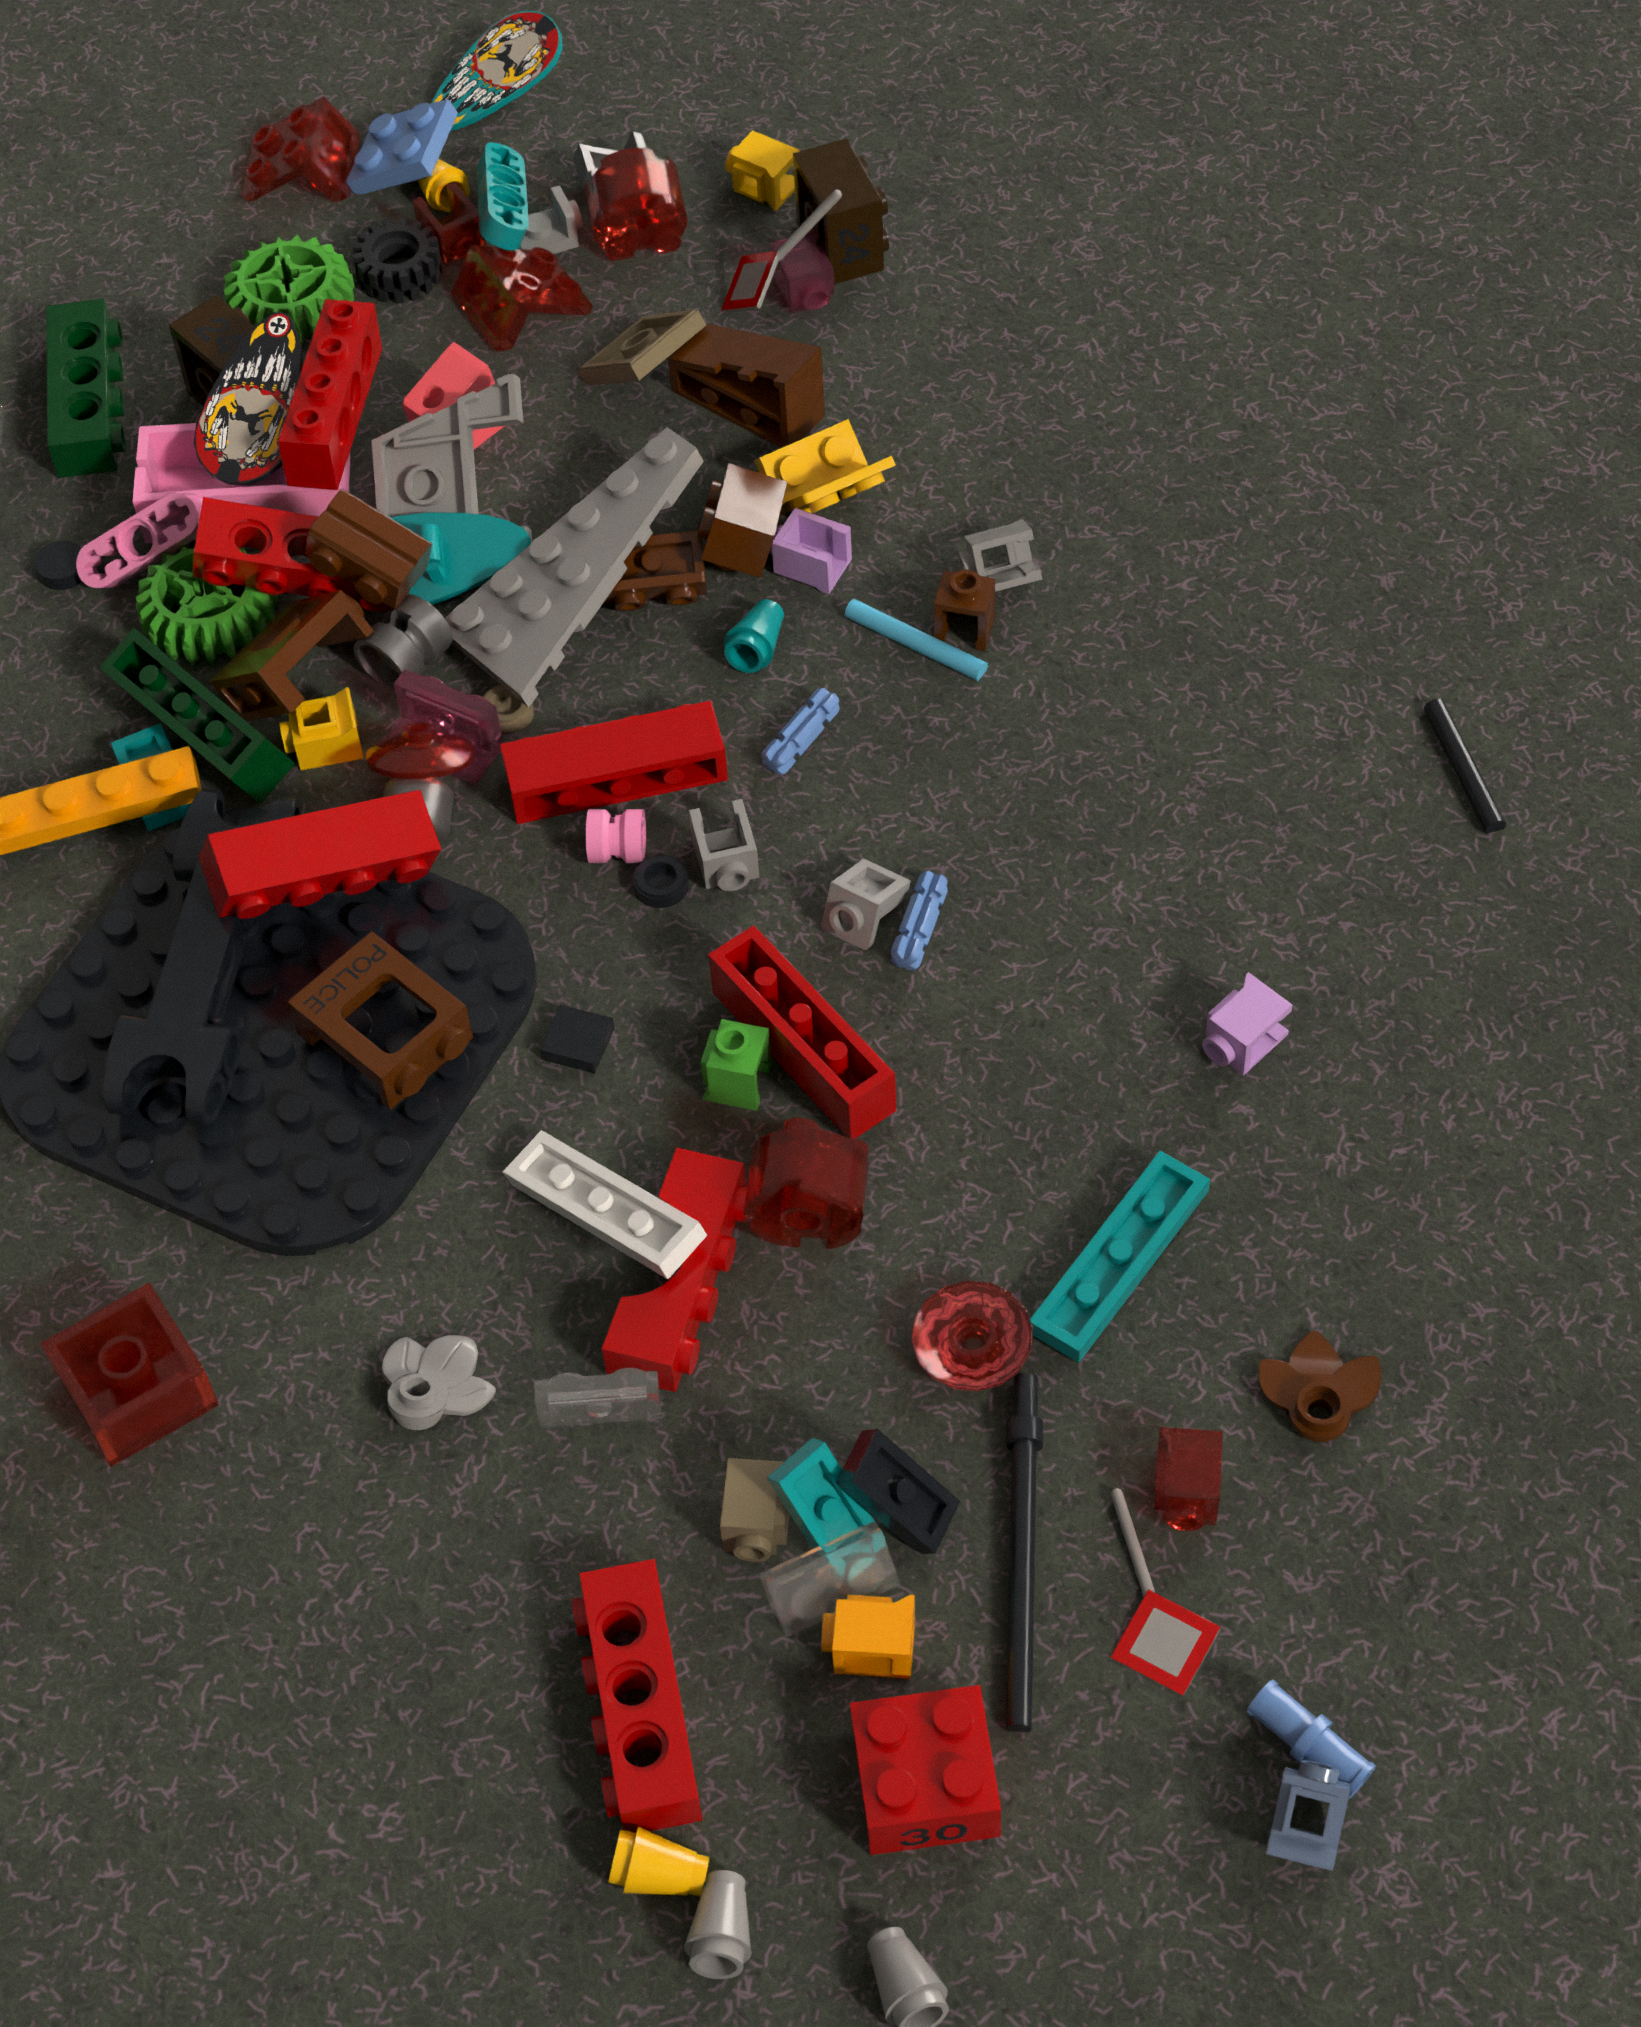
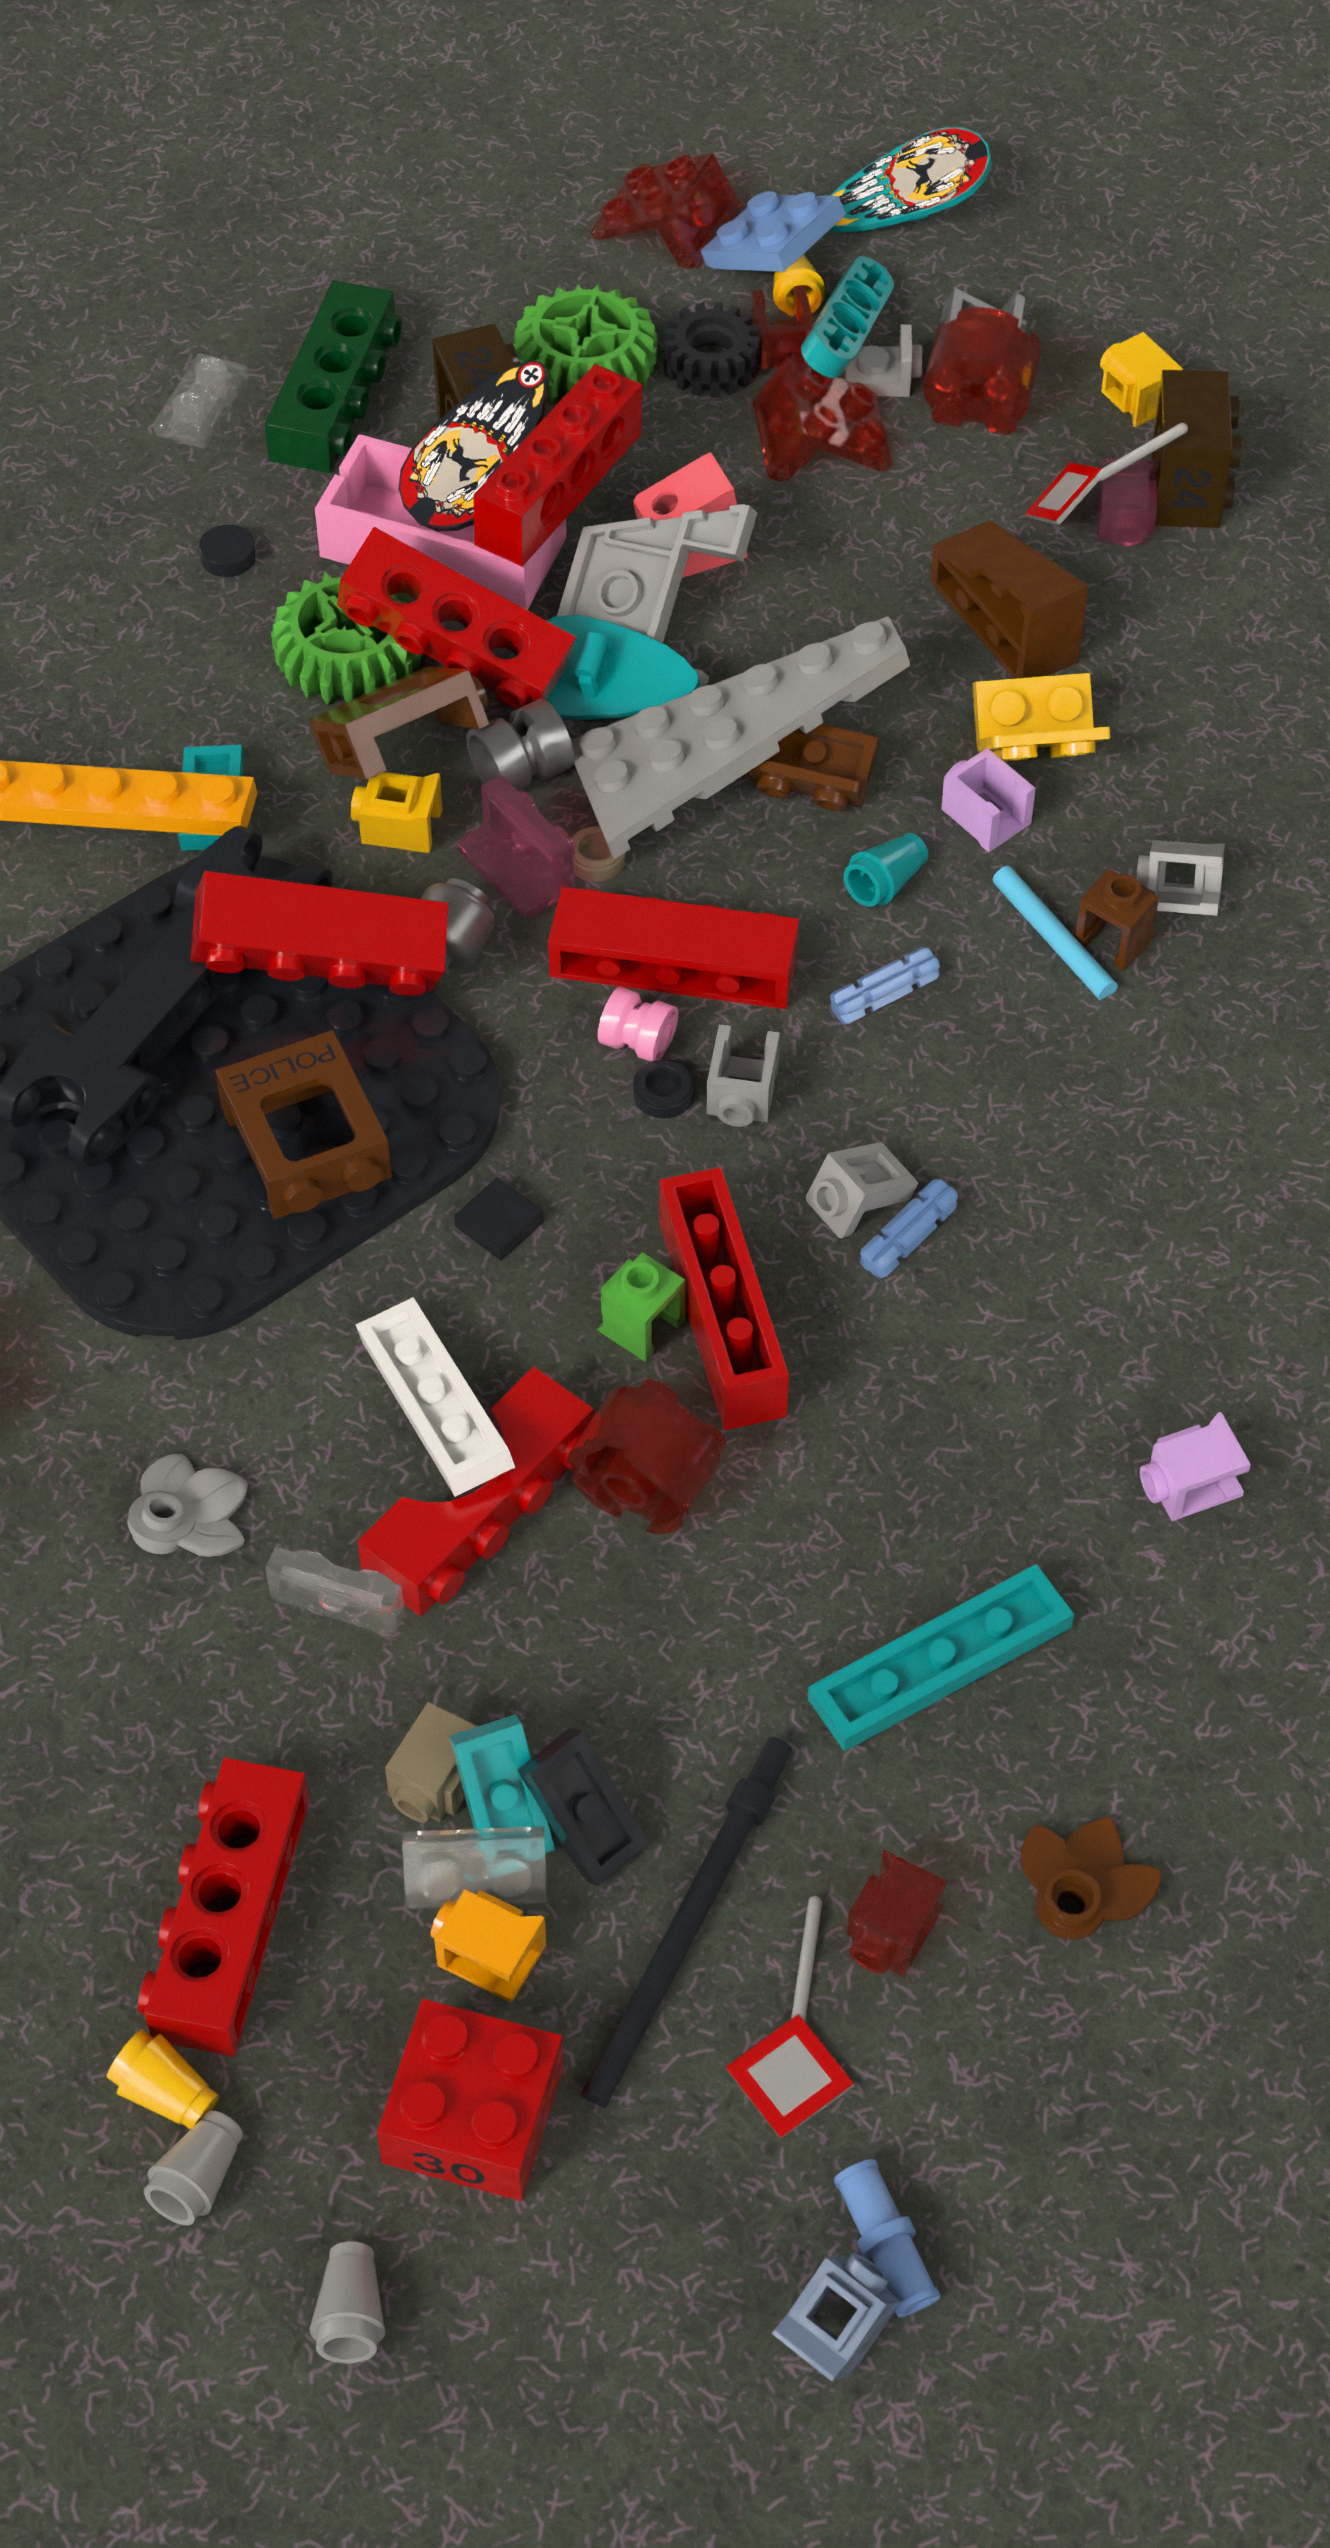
camera: 20 degrees right, 0 degrees up
bright pink beam [76,492,203,588] -> none
dark green brick [99,628,295,804] -> none
reddish brown brick [305,489,432,610] -> none
clear red dish [366,722,475,779] -> none
dark tan plate [578,310,706,386] -> none
reddish brown brick [697,463,787,578] -> none
clear red dish [912,1281,1033,1391] -> none

